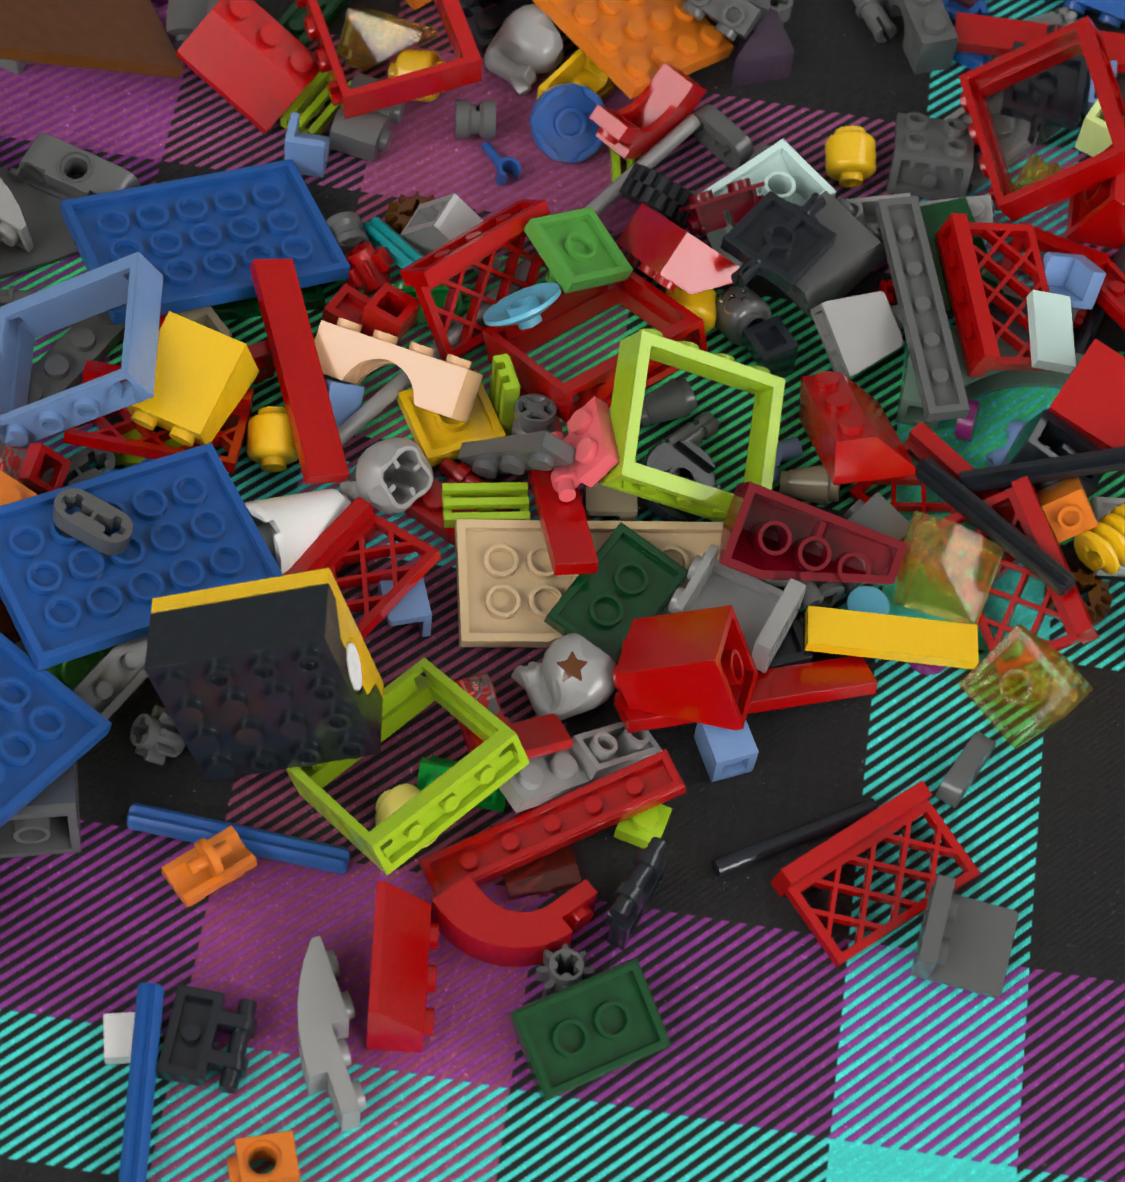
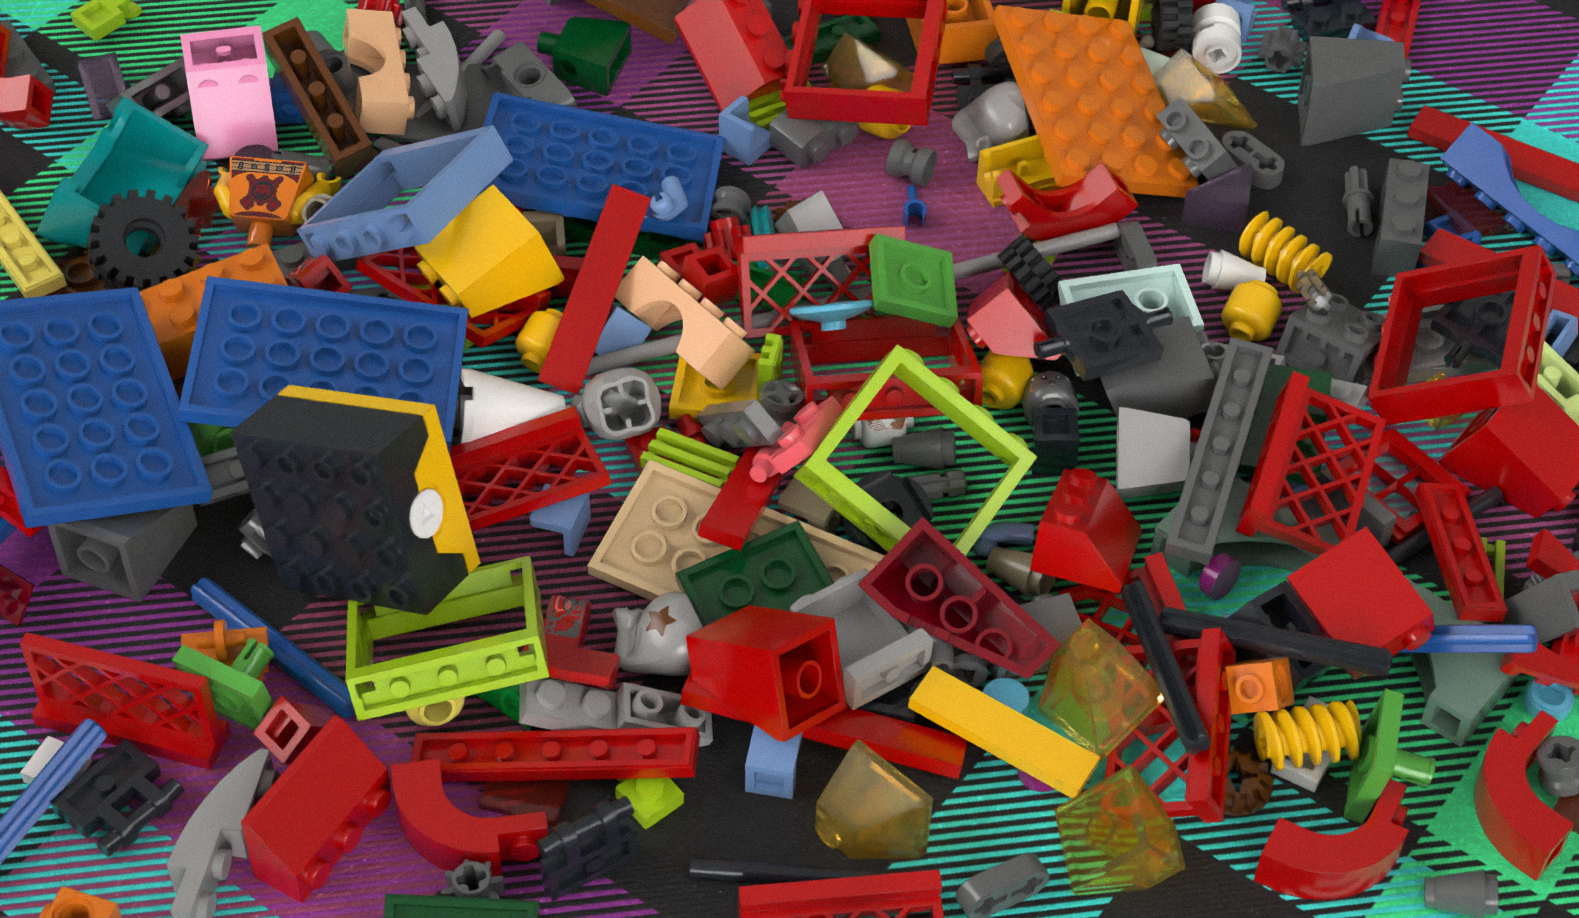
camera: 35 degrees right, 10 degrees down
dark grey beam [52,488,133,555] -> none
blue tile [529,83,605,163] -> none
dark red hinge [679,177,765,236] -> none
light aqua tile [1027,290,1076,374] -> none
medium blue panel [1032,252,1106,310] -> none
none -> red fence [20,632,231,770]
none -> bright green tile [172,638,274,731]
none -> red brick [253,695,332,765]
none -> dark green torso [537,16,632,96]
none -> medium blue arm [650,176,688,221]
none -> clear yellow slope [815,739,933,859]
none -> white cone [1202,250,1266,290]
none -> yellow piece [1239,211,1332,293]
none -> dark grey axle [1296,269,1333,312]

